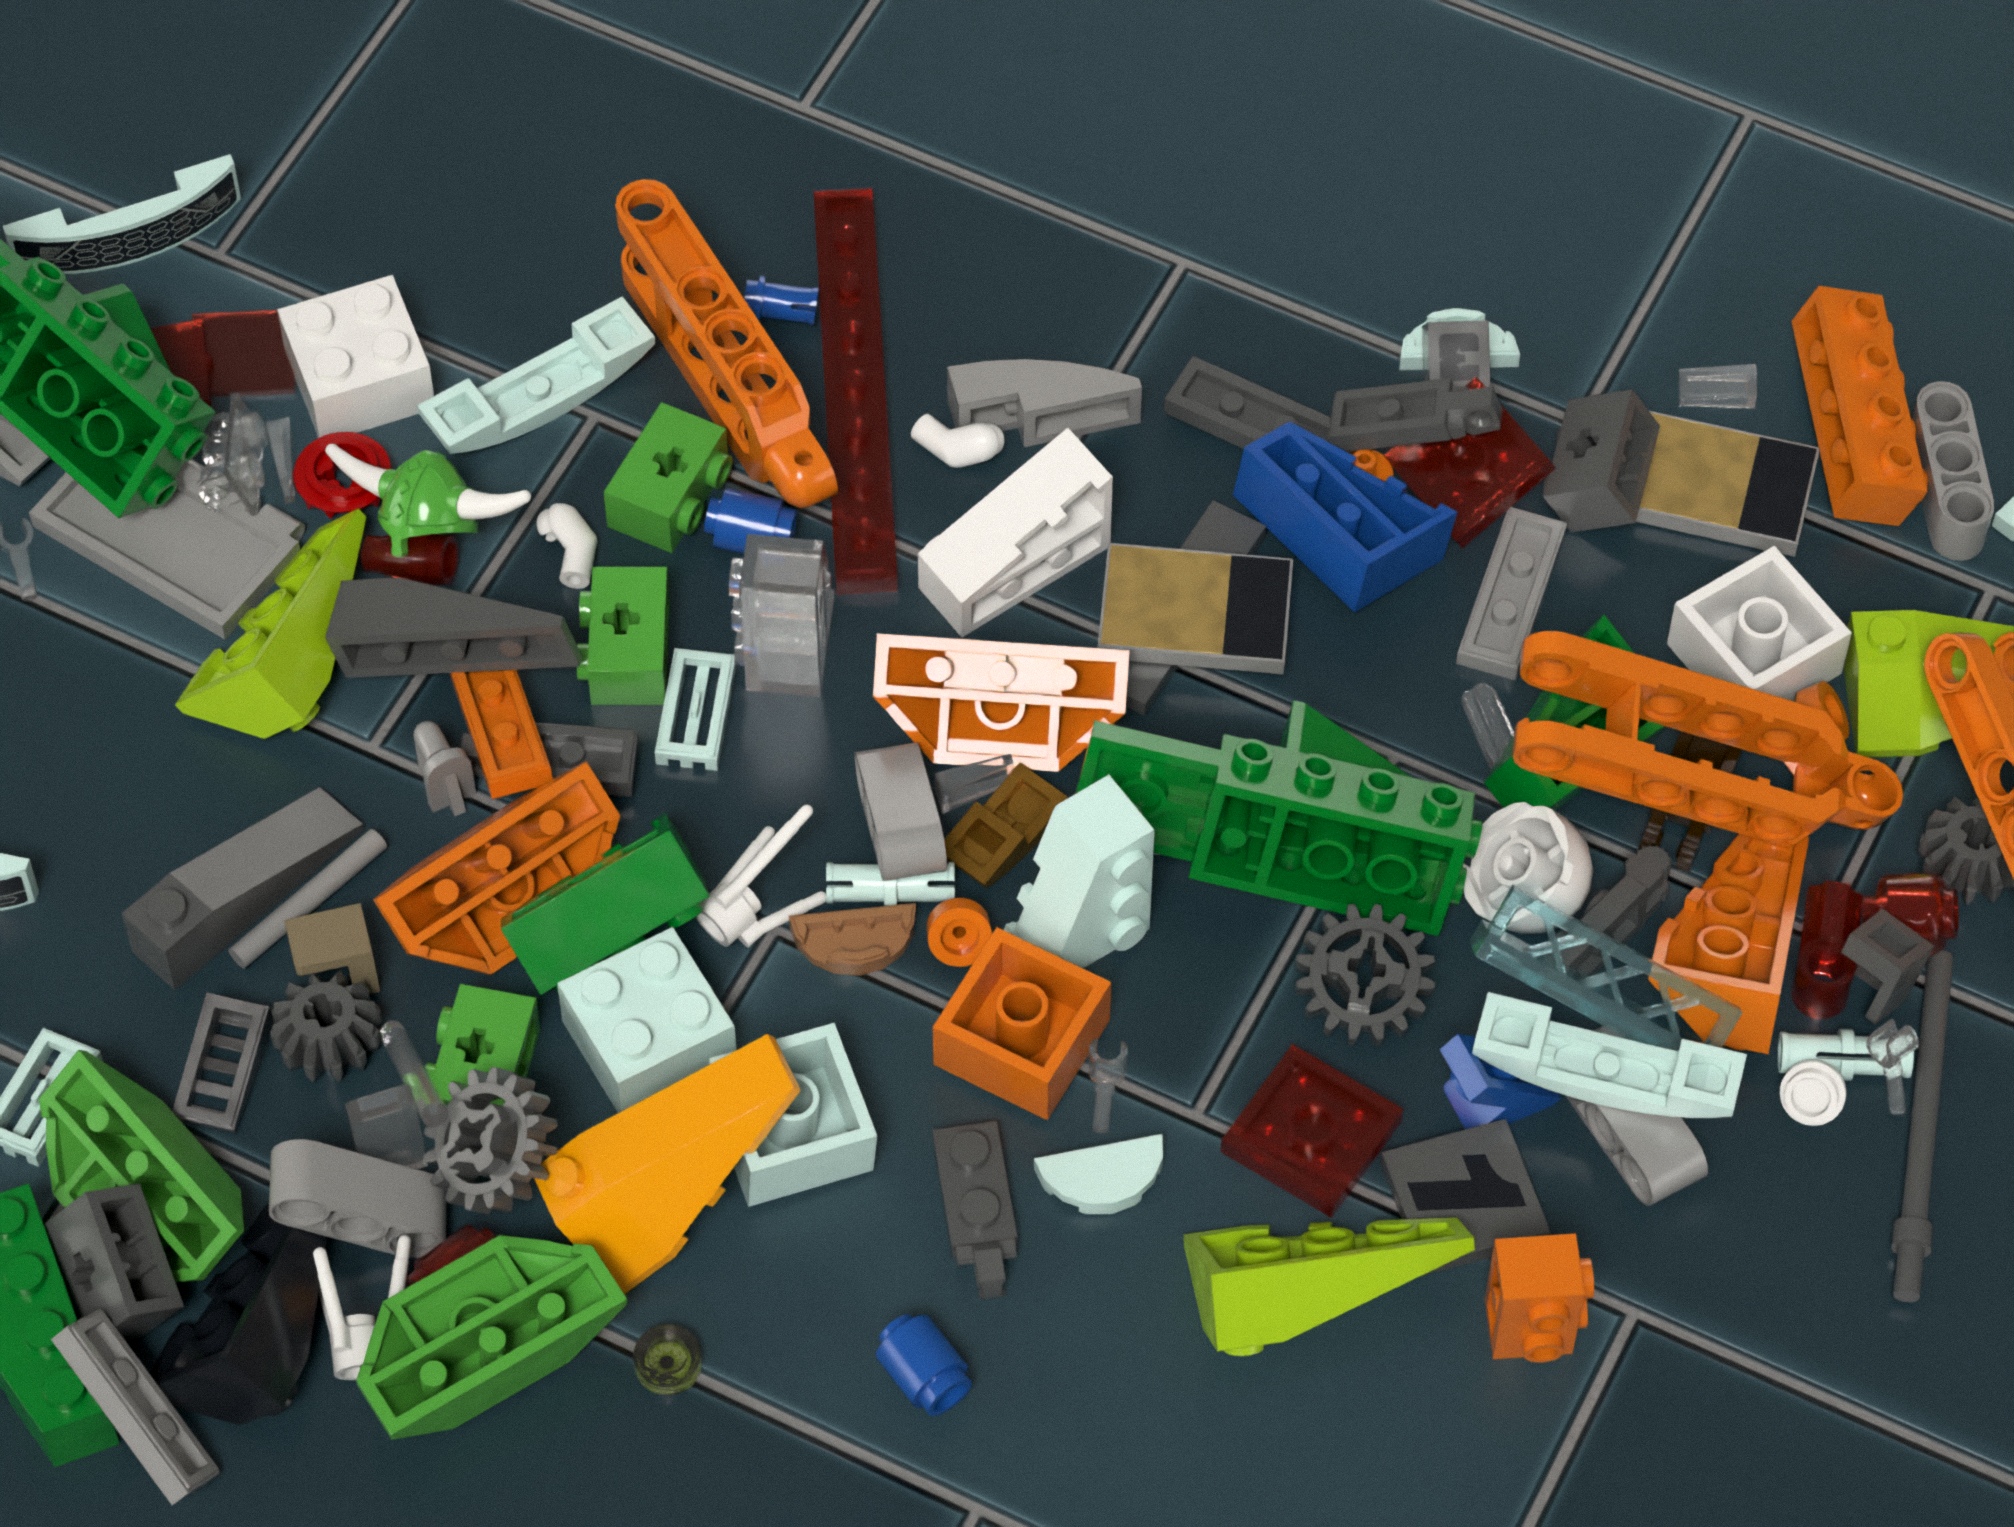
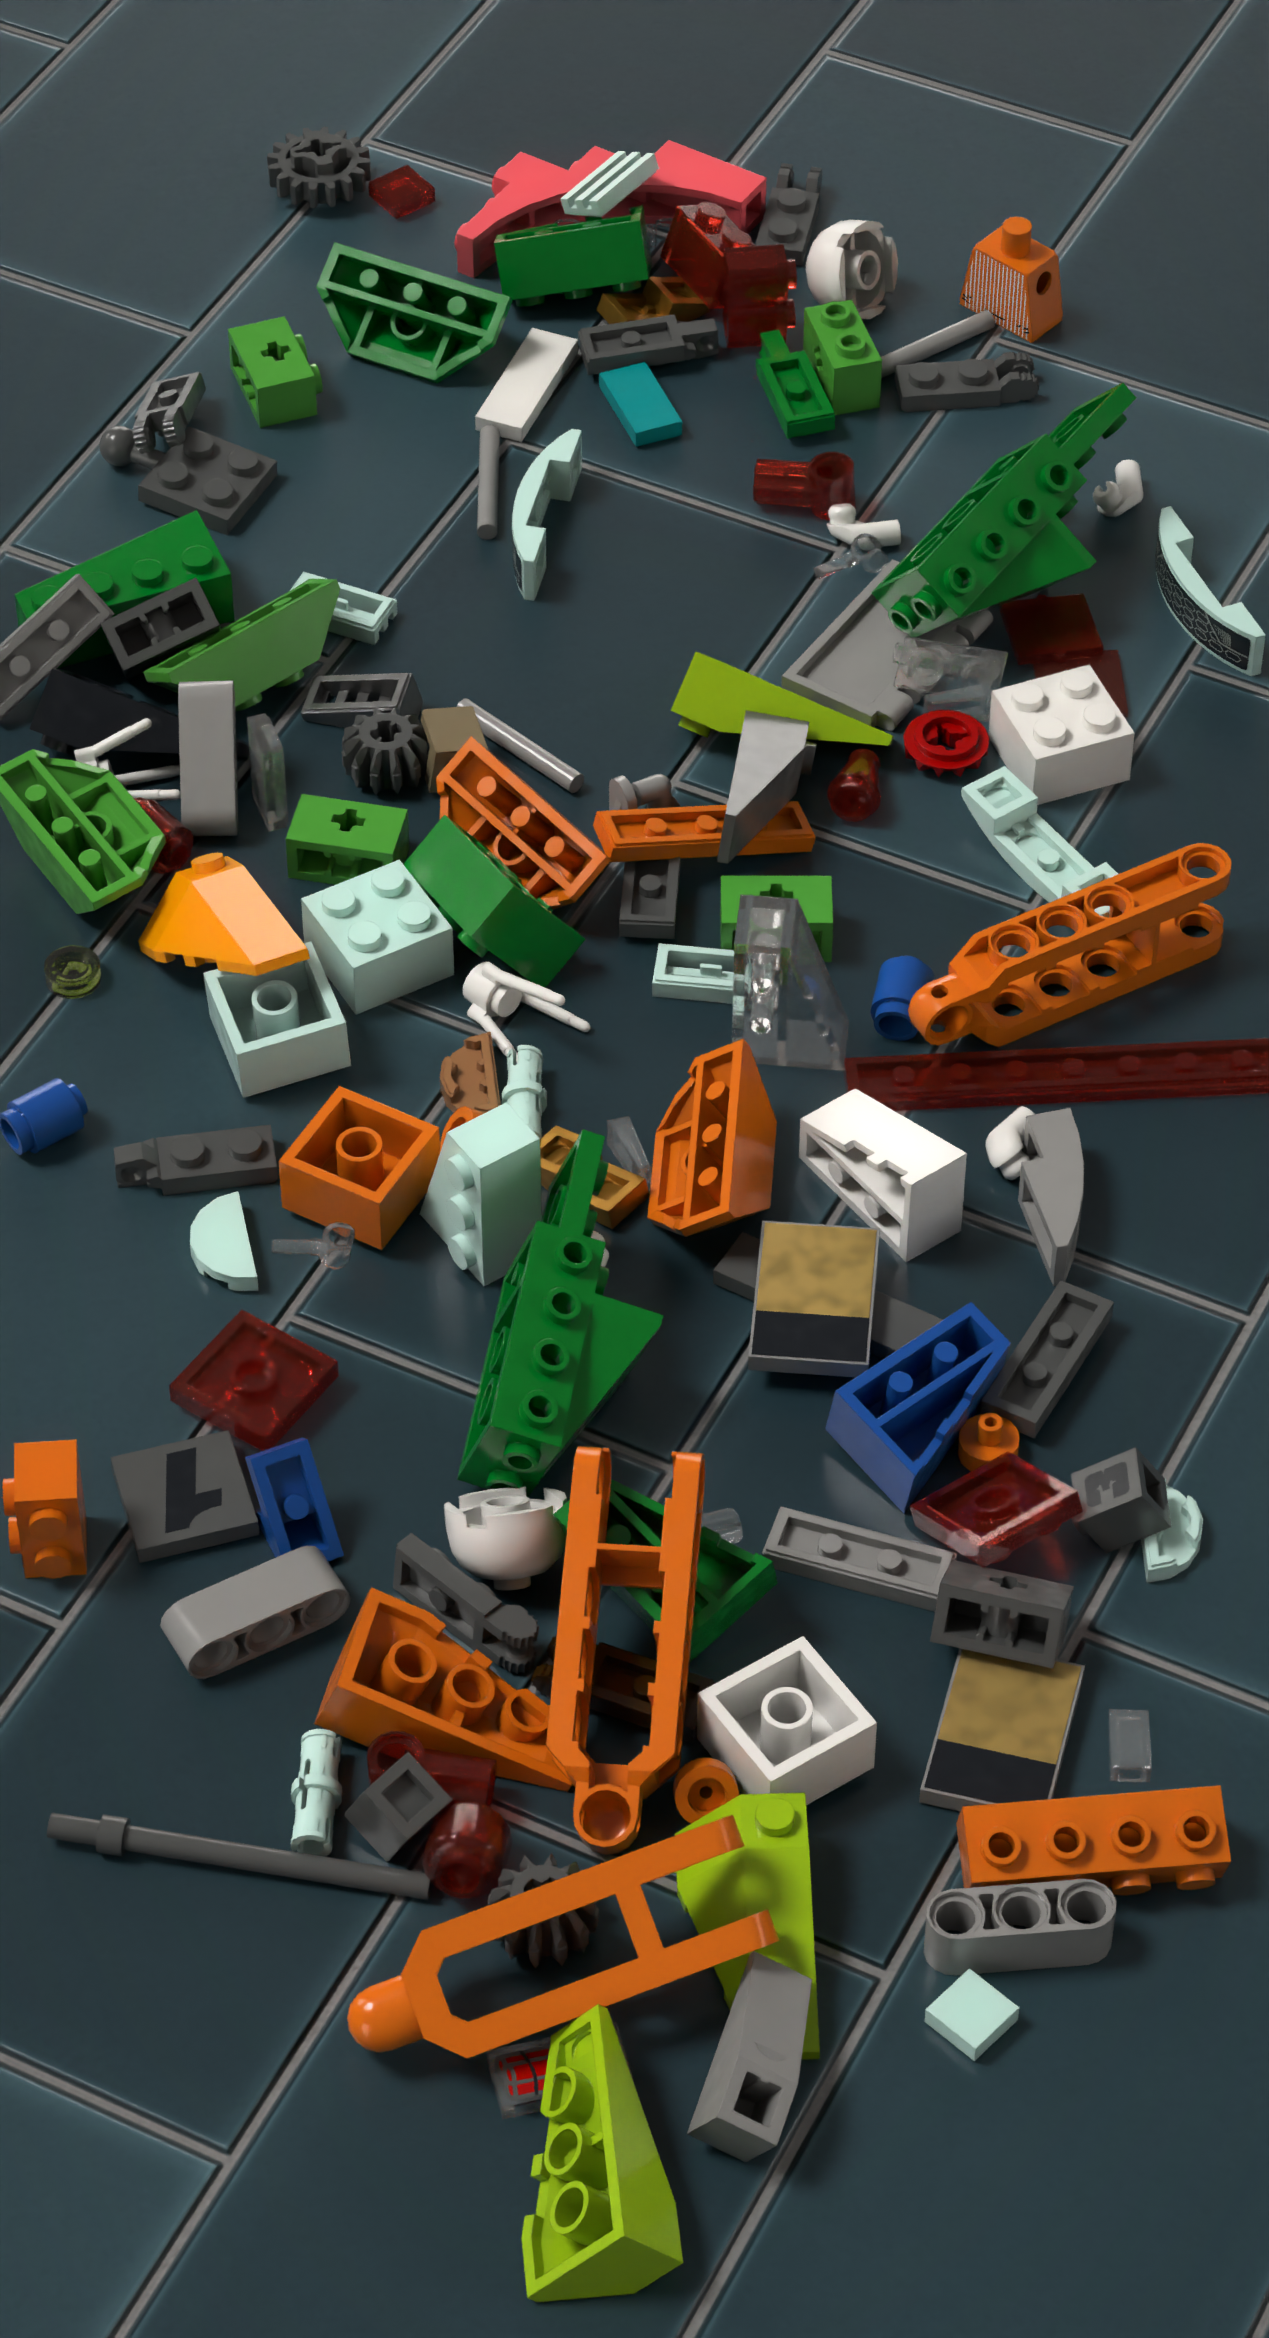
camera: 90 degrees right, 10 degrees down
dark grey slope [122,787,364,990] -> none
bright green helmet [325,444,531,557] -> none
clear bar [380,1021,448,1127] -> none
dark grey gear [423,1067,558,1215] -> none
white arm [536,503,598,589] -> none
bright green brick [604,402,733,553] -> none
blue pin [745,275,819,325] -> none
light grey beam [854,742,947,881] -> none
lime wedge [1183,1217,1475,1356] -> none
dark grey gear [1294,904,1435,1046] -> none
dark grey hinge [1327,378,1503,452] -> none
clear light blue fence [1469,884,1743,1051] -> none
light aqua slope [1472,992,1747,1118] -> none
white plate [1780,1060,1847,1126] -> none
clear hand [1866,1019,1919,1115] -> none

